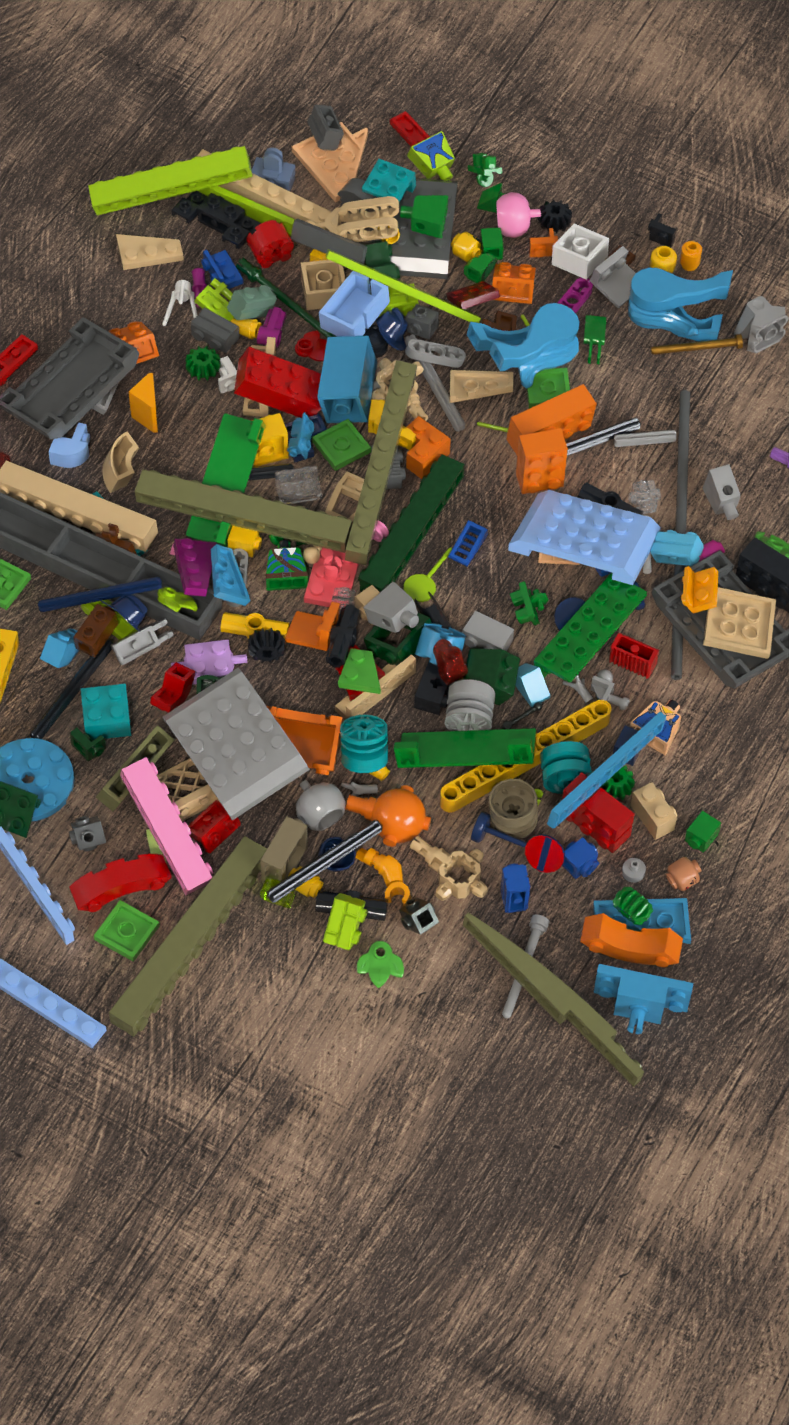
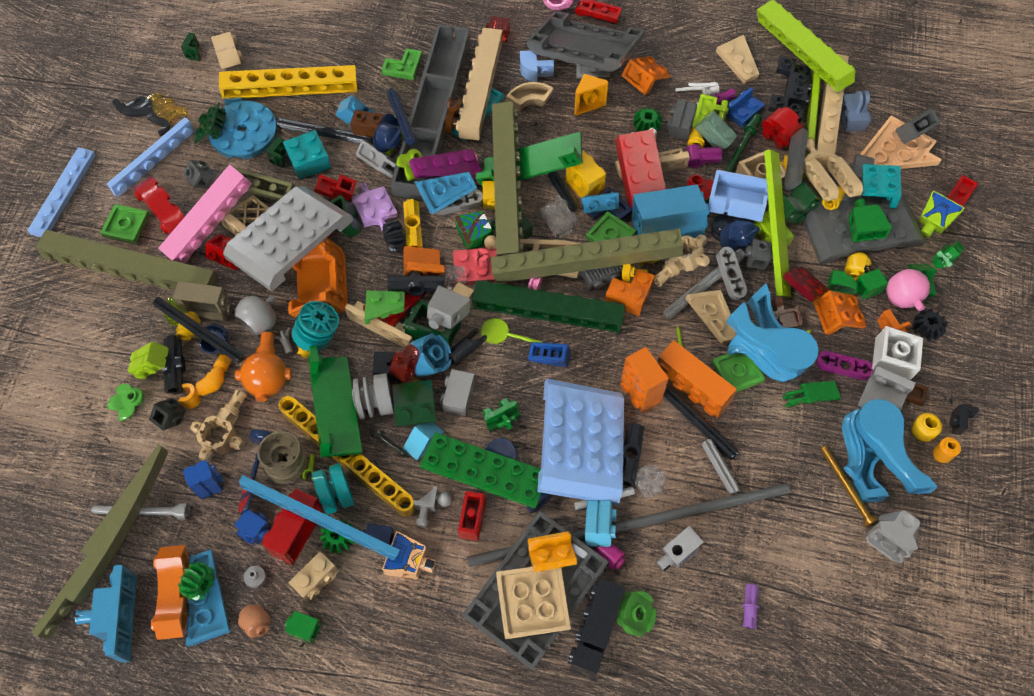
camera: 75 degrees right, 5 degrees up
light grey bar [563,675,594,704] -> none

